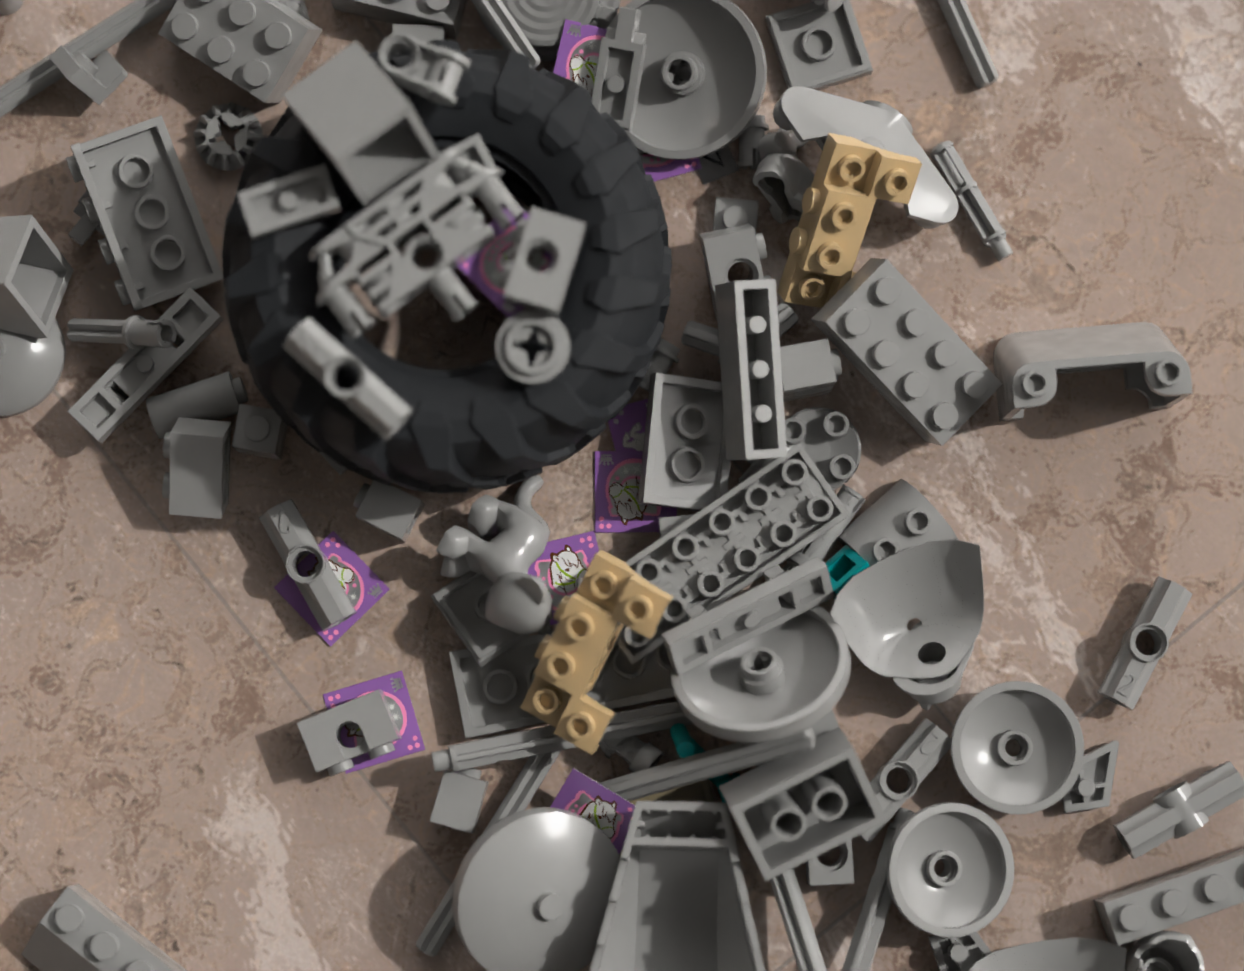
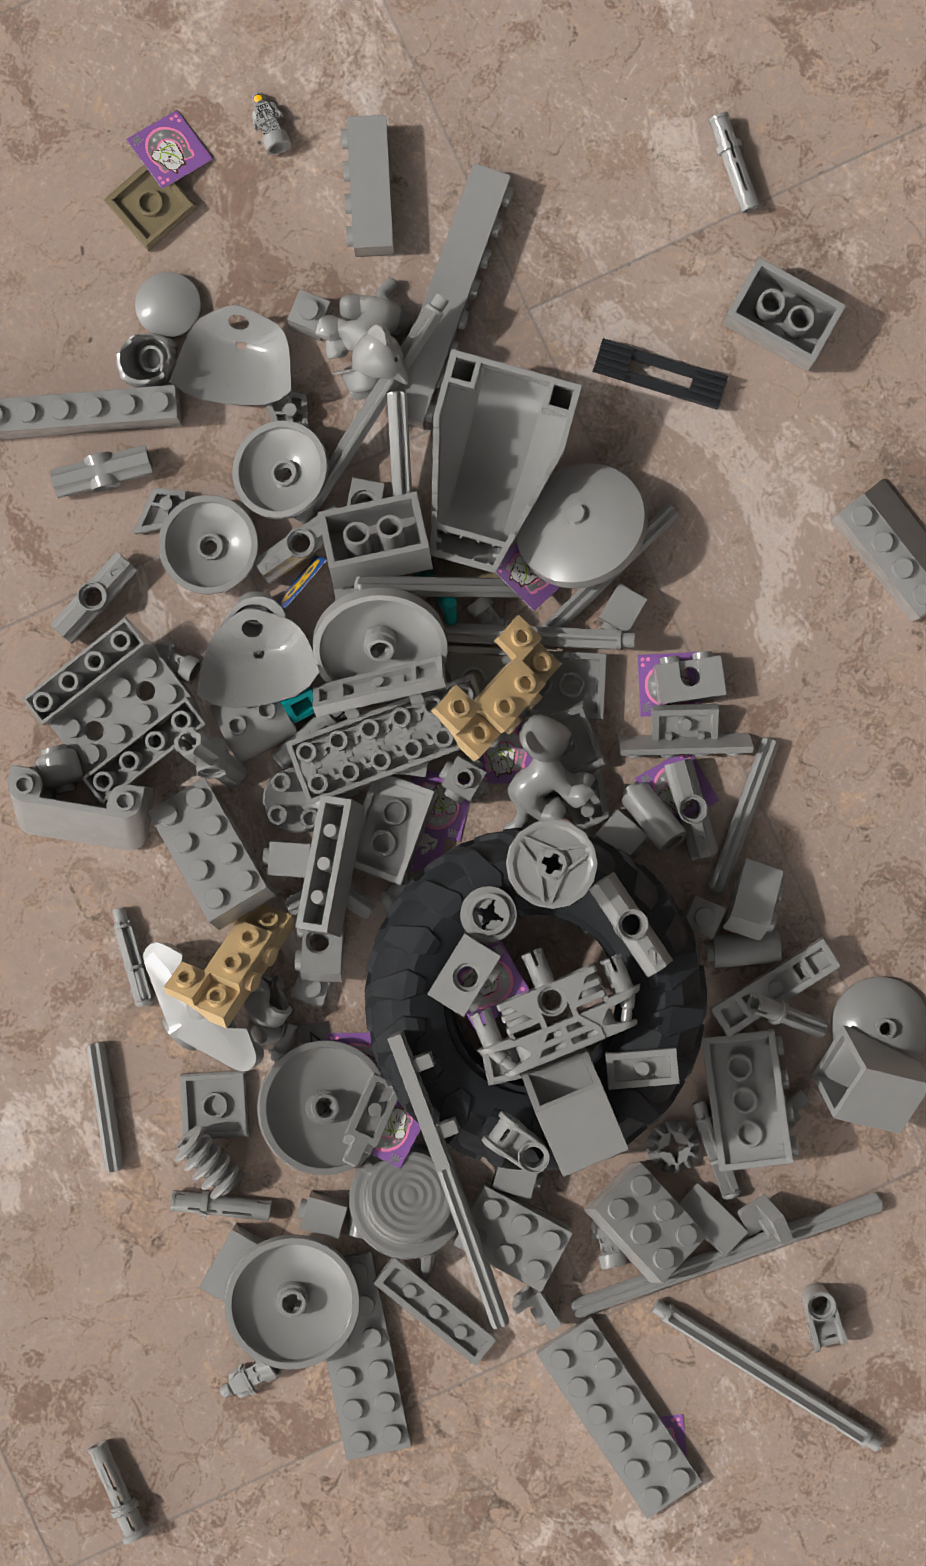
camera: 170 degrees left, 5 degrees up
none -> light grey slope [22,618,207,804]
none -> light grey head [35,744,84,795]
none -> light grey piece [155,641,202,684]
none -> light grey piece [174,727,247,788]
none -> blue sticker [277,555,327,608]
none -> light grey hinge [387,1030,460,1172]
none -> light grey brick [439,755,488,804]
none -> light grey piece [506,819,598,909]
none -> light grey piece [567,769,609,831]
none -> light grey bracket [618,704,753,759]
none -> light grey brick [621,781,687,853]
none -> light grey slope [679,1183,748,1257]
none -> light grey piece [692,1100,741,1200]
none -> light grey axle [708,737,779,893]

